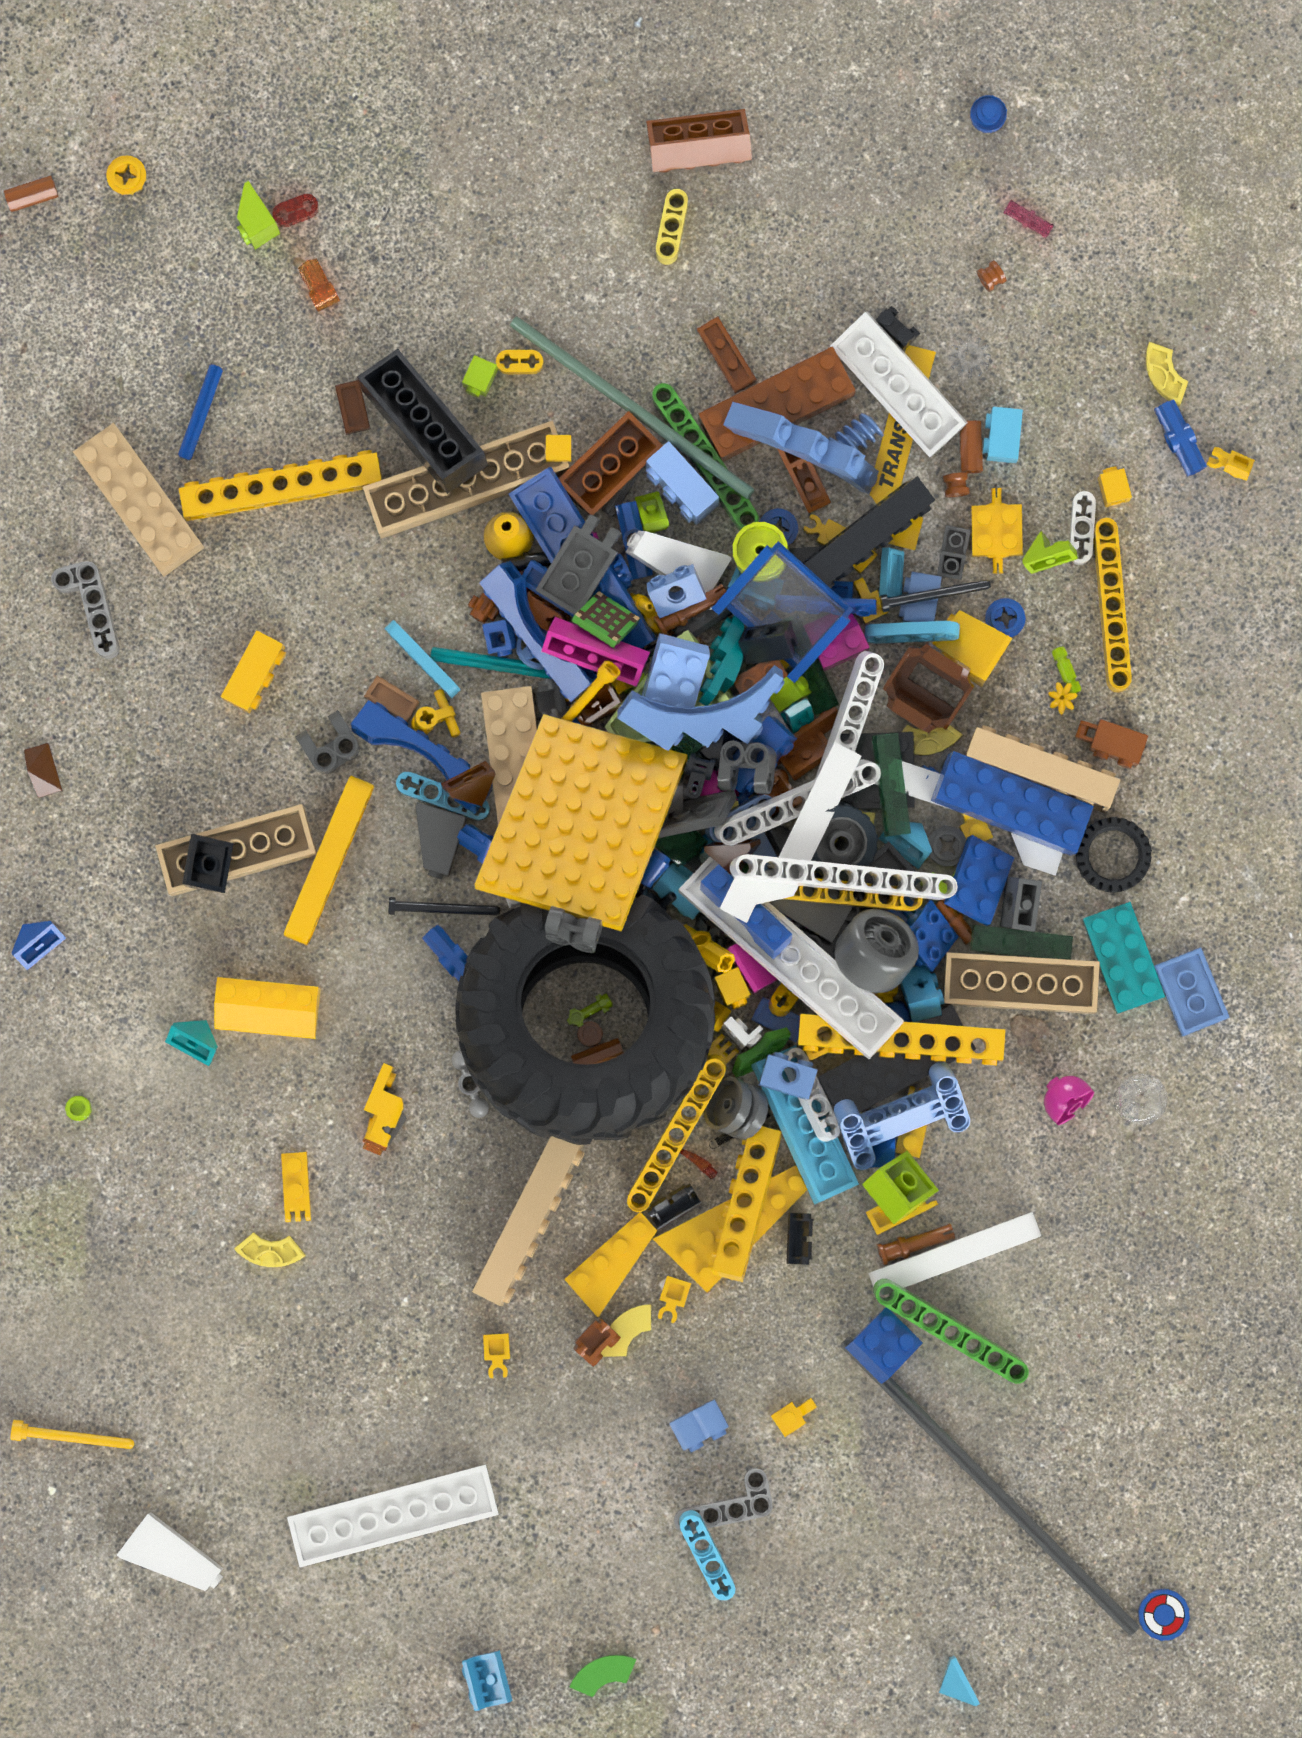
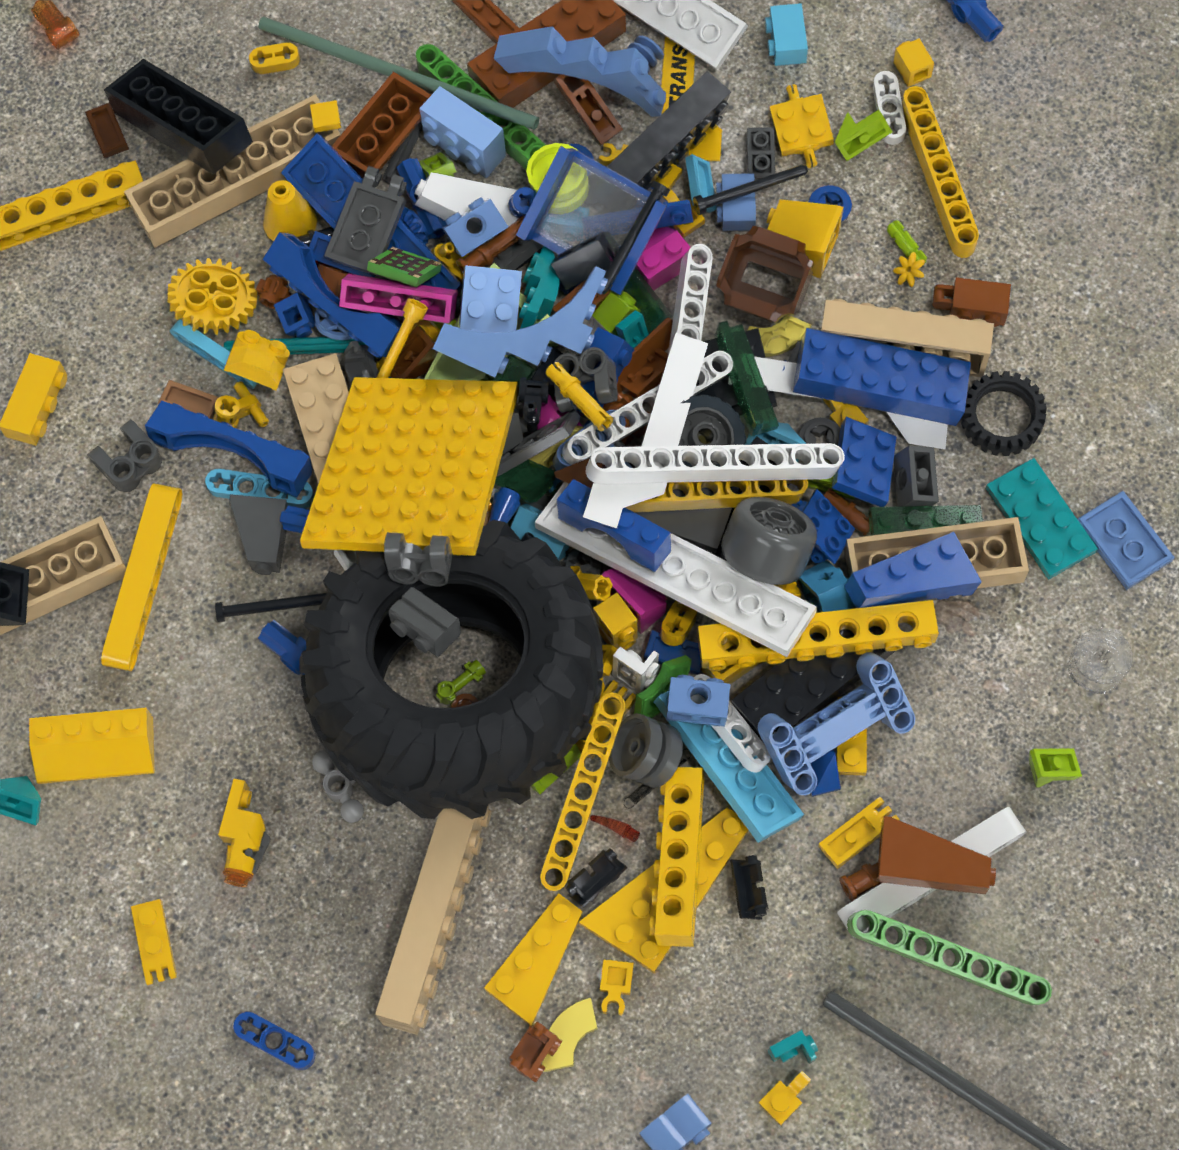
camera: 10 degrees left, 15 degrees down
light yellow tile [234,1232,306,1267] -> none
reddish brown slope [441,761,496,806] -> none
lime brick [462,355,498,397] -> none
yellow plate [483,1333,510,1378] -> none
blue brick [845,1307,923,1384] -> none
lime slope [862,1151,939,1224] -> none
medium azure beam [864,621,960,644] -> none
dark orange wheel [943,472,970,497] -> none
dark orange axle [960,420,983,474] -> none
dark pink cylinder [1044,1076,1094,1125] -> none
yellow plate [1207,447,1255,481] -> none
none -> yellow gear [167,258,257,335]
none -> yellow slope [224,330,290,391]
none -> blue beam [233,1012,316,1070]
none -> dark grey brick [389,587,461,657]
none -> blue wheel [508,187,537,218]
none -> yellow pin [545,362,613,431]
none -> black bar [602,180,670,295]
none -> teal bracket [768,1030,818,1064]
none -> wedge [844,532,982,608]
none -> dark orange slope [876,816,996,895]
none -> lime slope [1029,748,1082,788]

